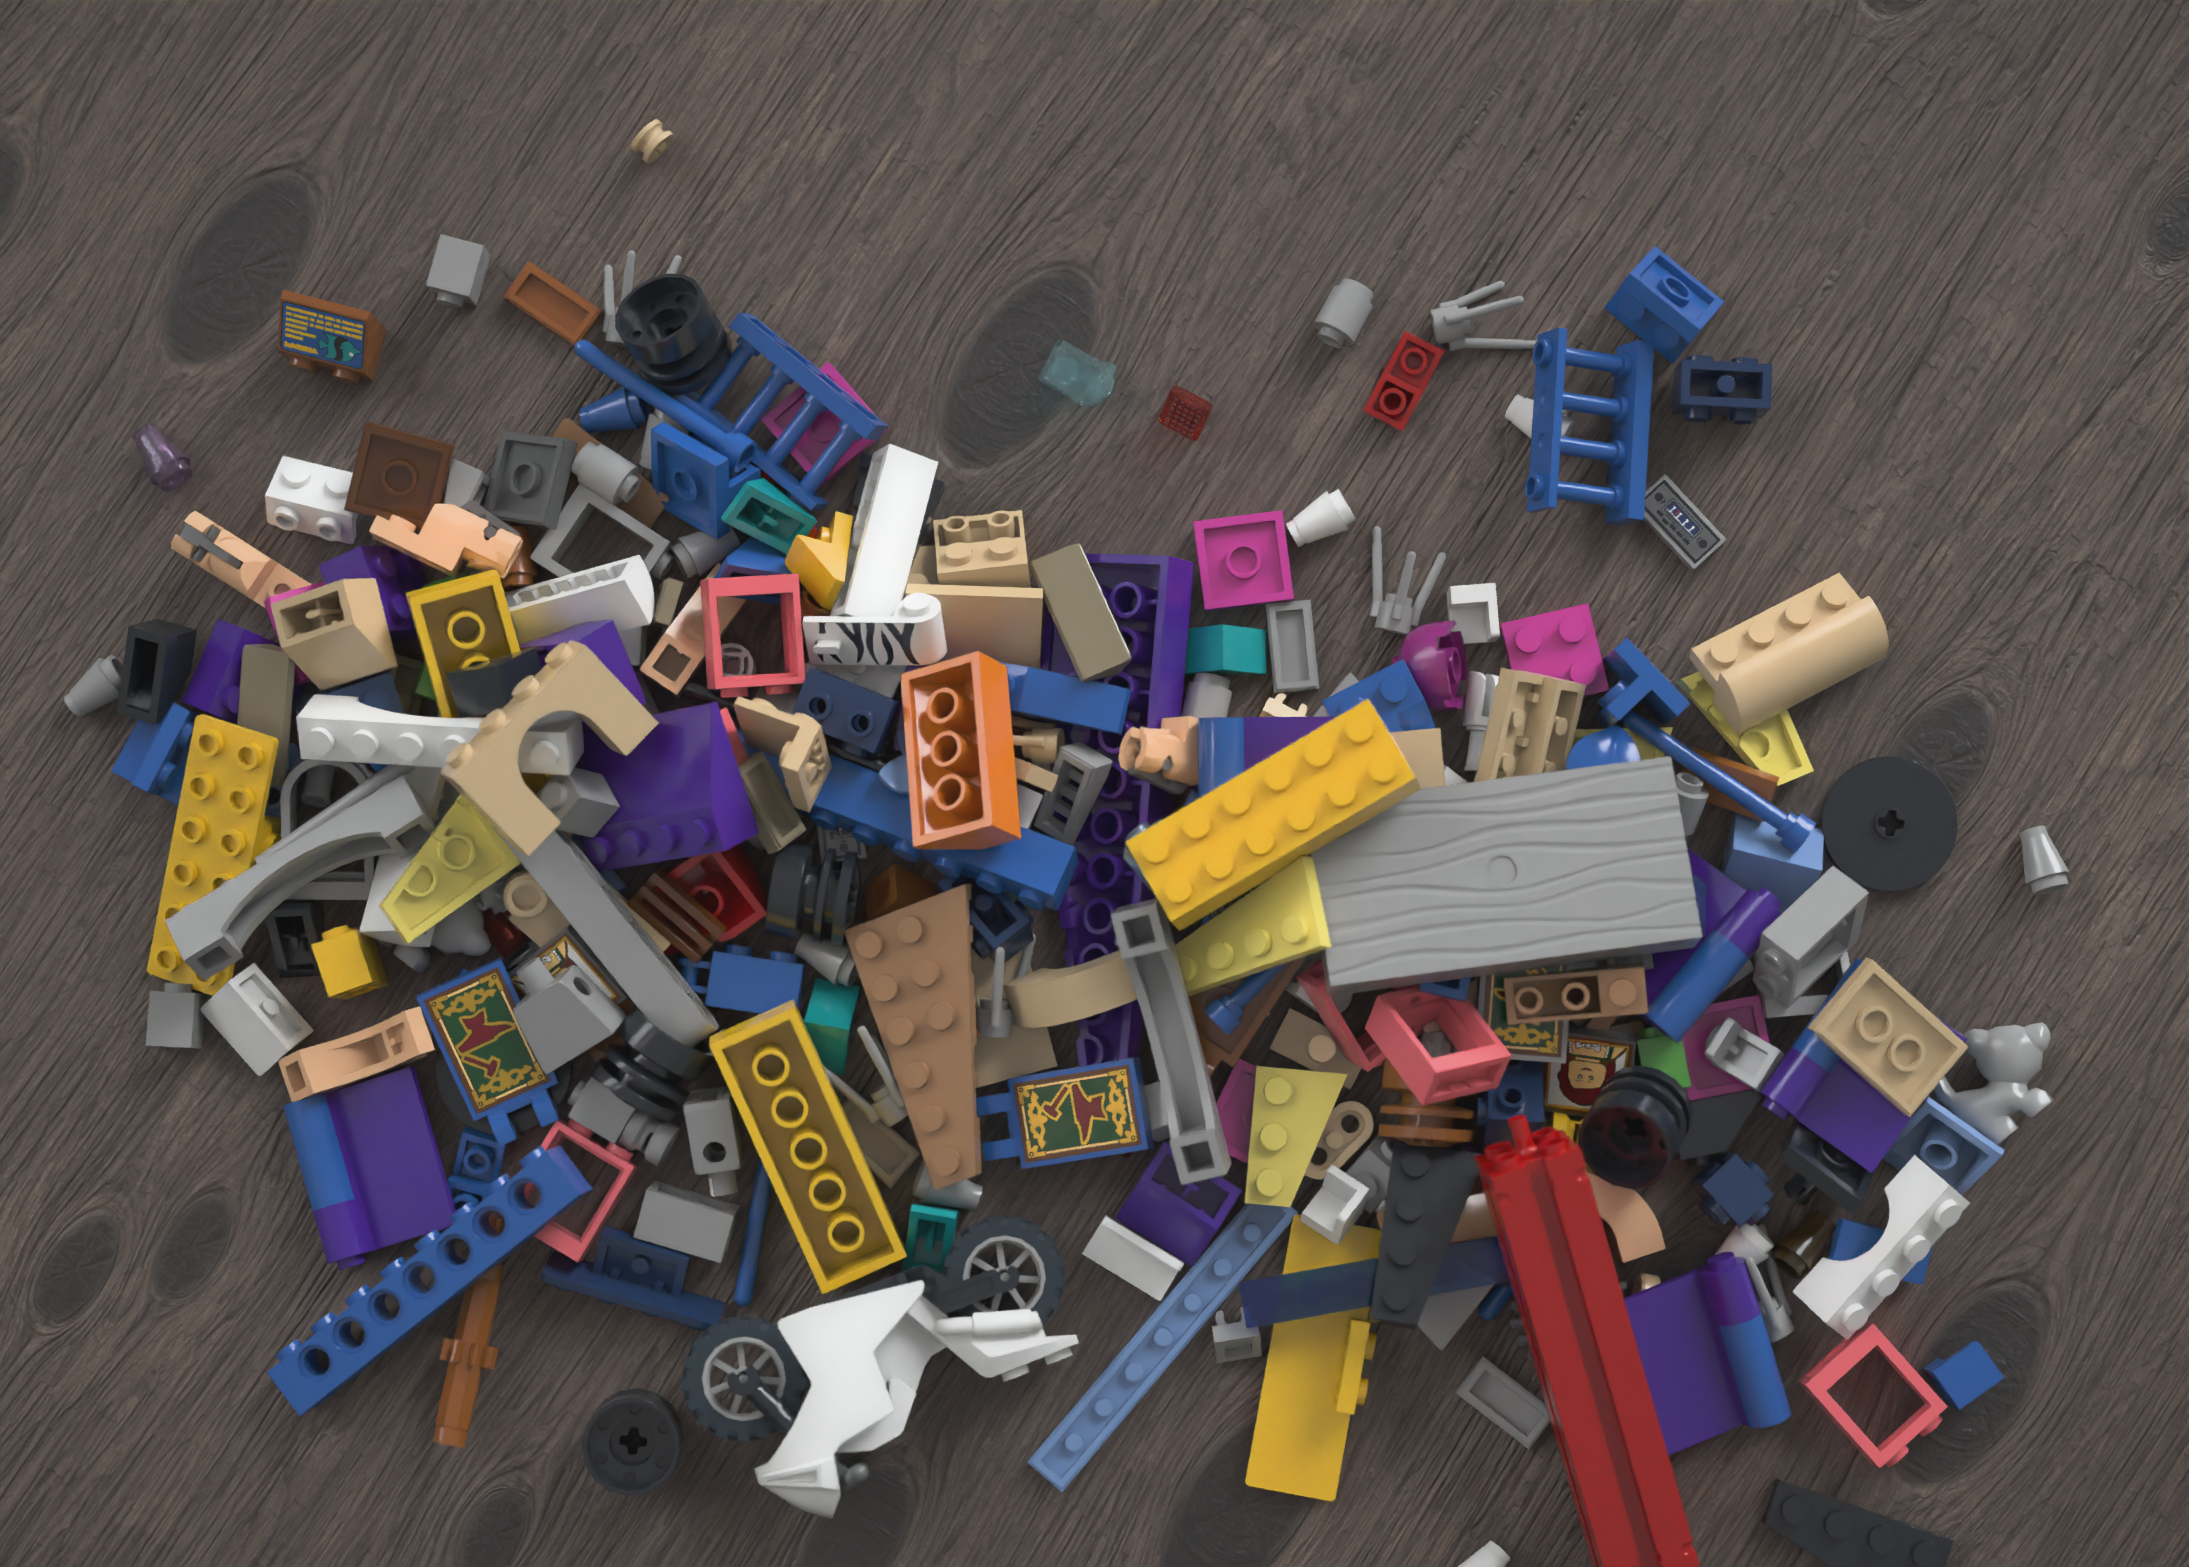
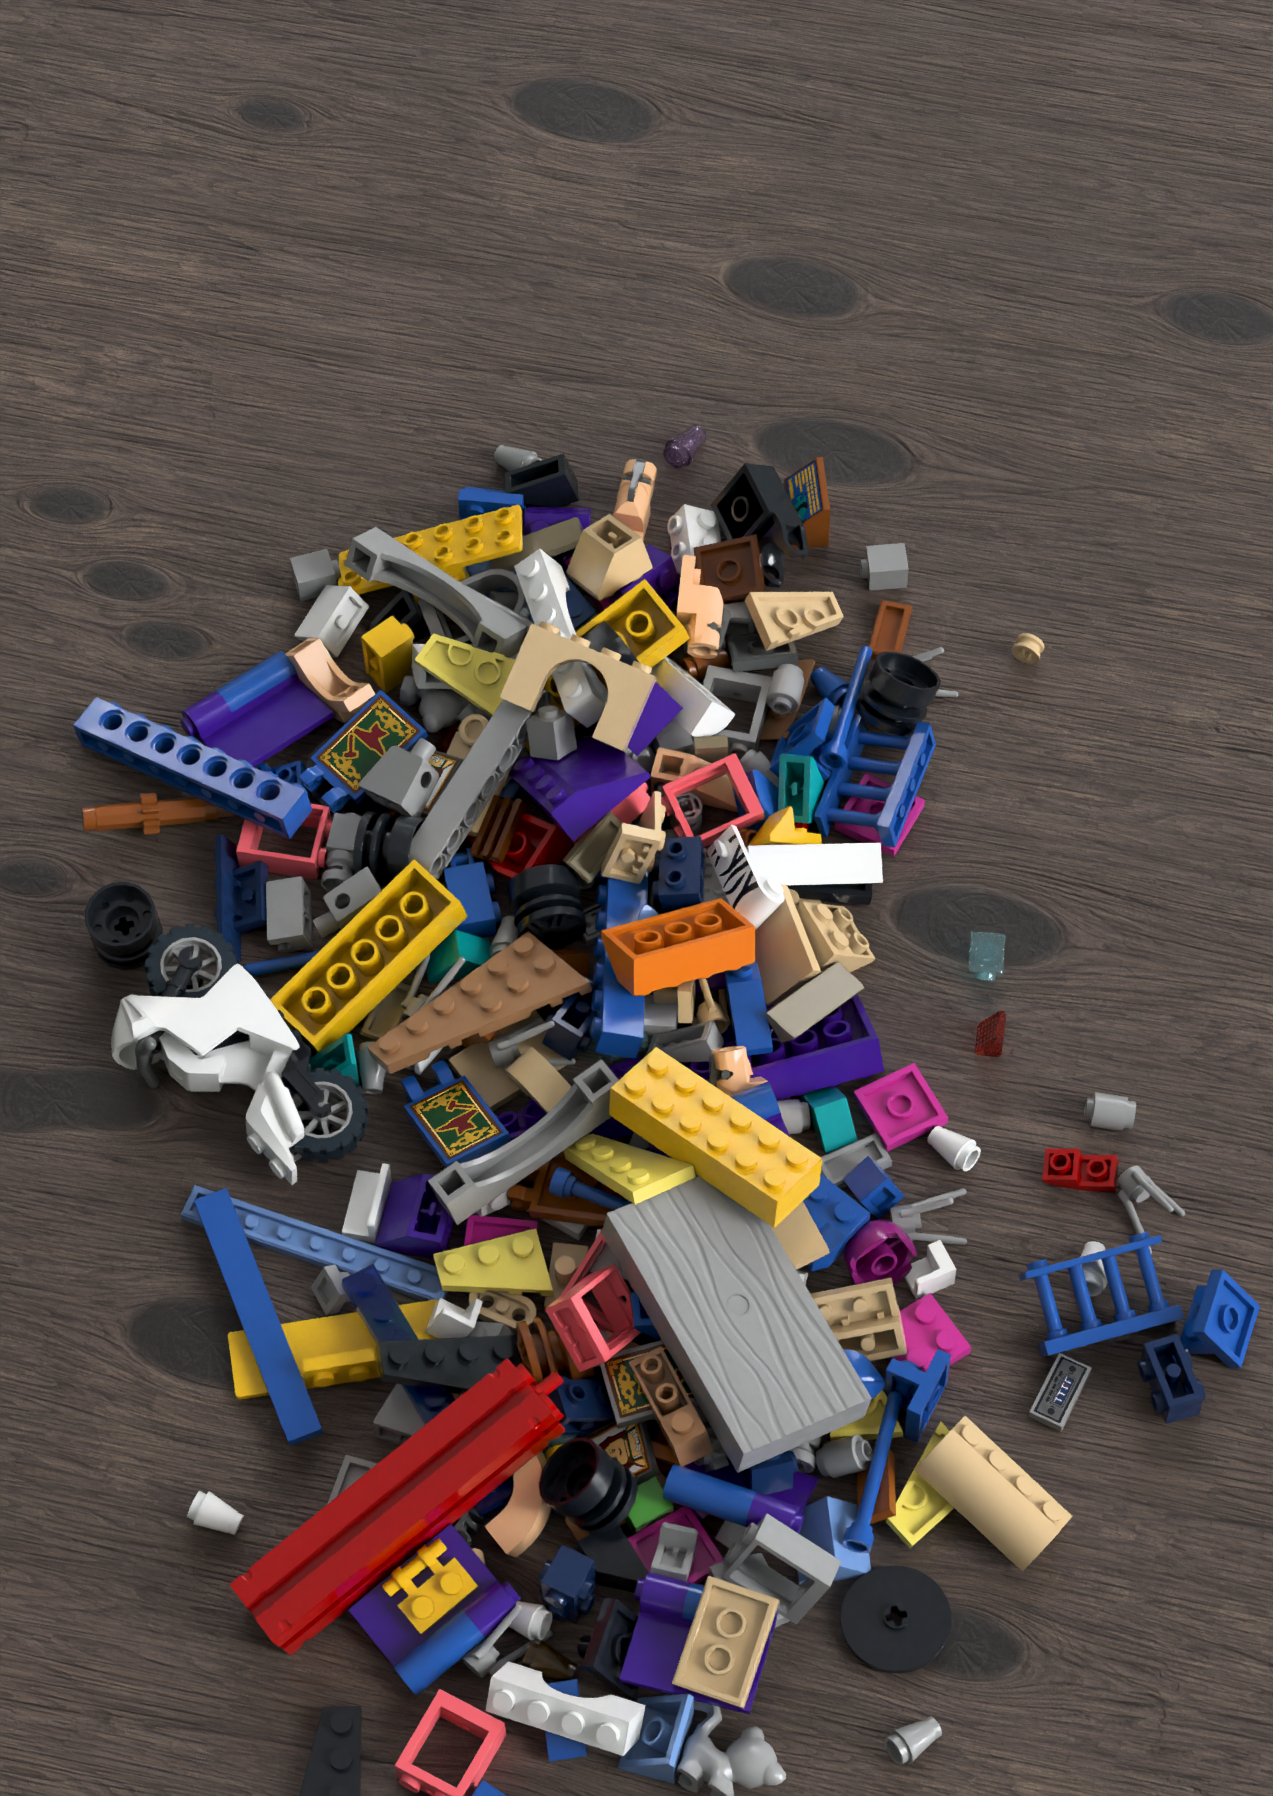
camera: 70 degrees right, 25 degrees down
none -> blue tile [194,1188,323,1446]
none -> yellow plate [381,1538,479,1635]
none -> black brick [710,463,809,588]
none -> tan wing [745,592,844,651]
none -> blue panel [844,1156,904,1219]

